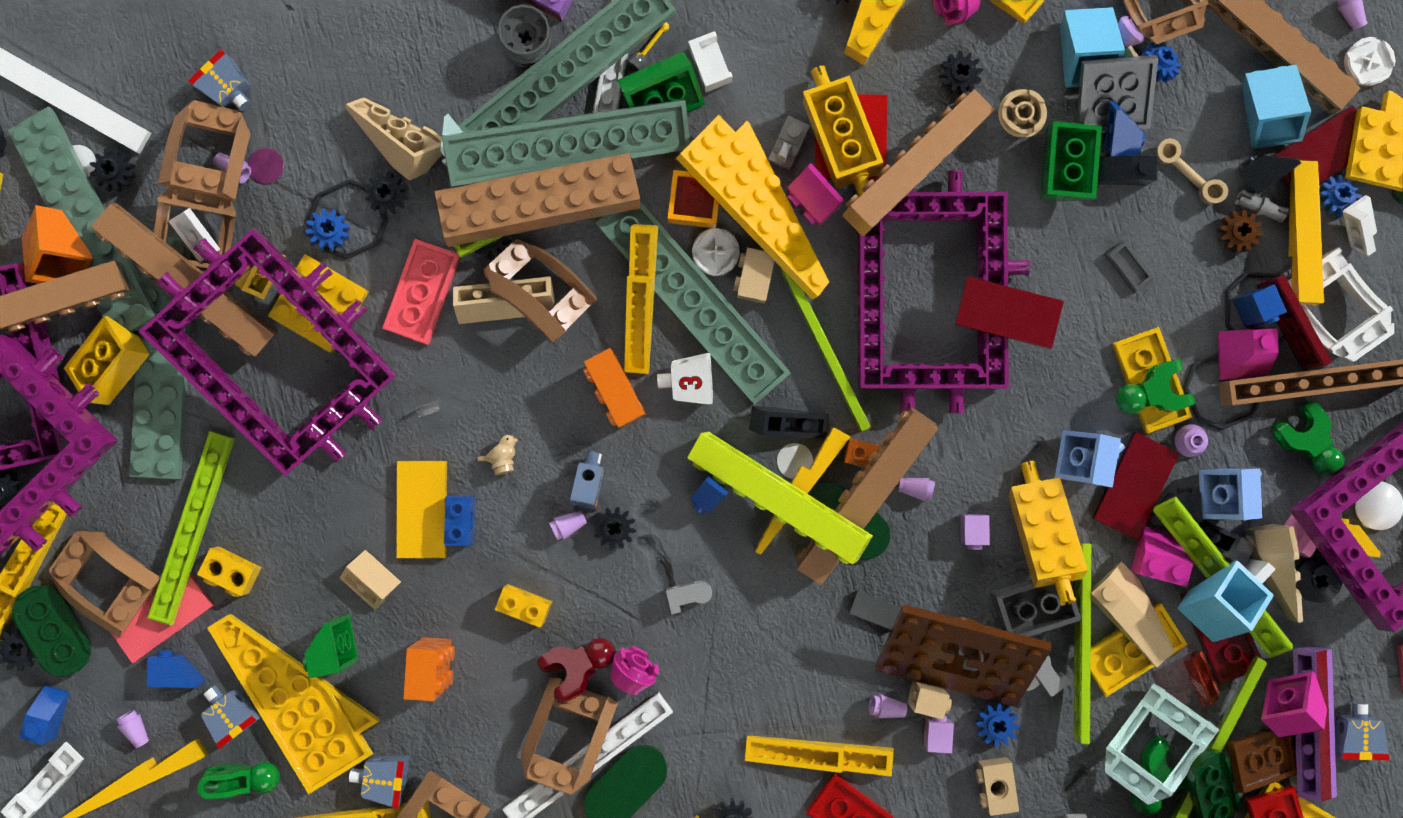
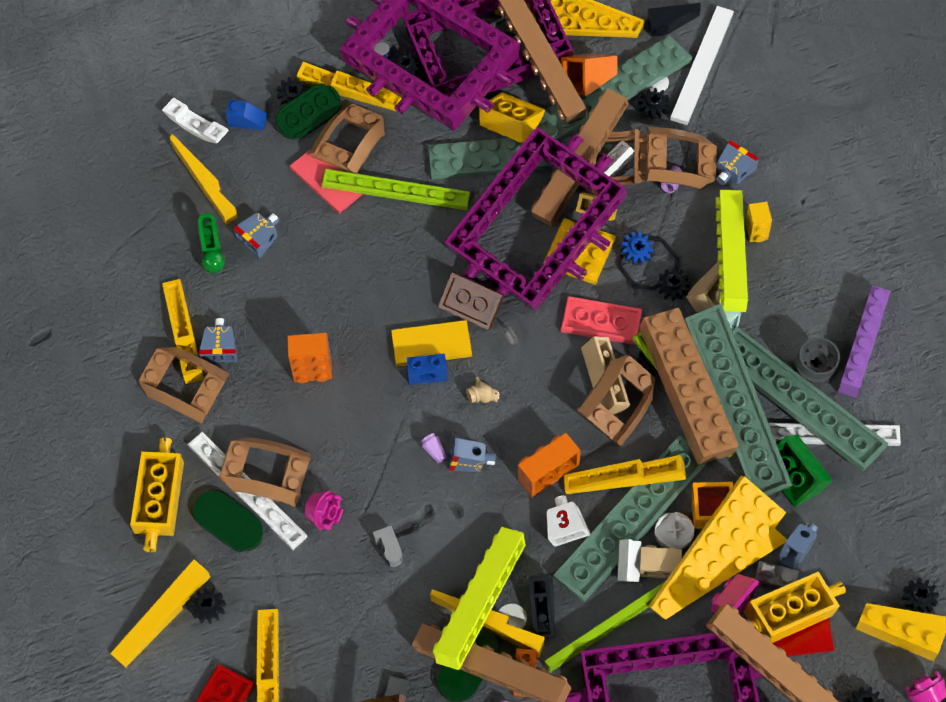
camera: 80 degrees right, 25 degrees down
lavender cone [116,710,149,748] -> none
blue slope [147,650,205,688] -> none
yellow brick [197,546,262,597] -> none
yellow wing [207,614,380,794] -> none
flat silver sticker [248,148,284,184] -> none
green slope [303,613,359,679] -> none
tan panel [340,550,401,610] -> none
yellow brick [495,584,553,628] -> none
dark red piece [537,638,616,704] -> none
black gear [593,506,637,550] -> none
hinge [625,22,669,72] -> none
white panel [688,31,733,93] -> none
blue slope [690,476,728,515] -> none
none -> plate [438,272,504,330]
none -> white panel [617,539,641,582]
none -> neon yellow brick [715,190,748,312]
none -> yellow brick [745,202,772,242]
none -> sand blue torso [777,523,818,570]

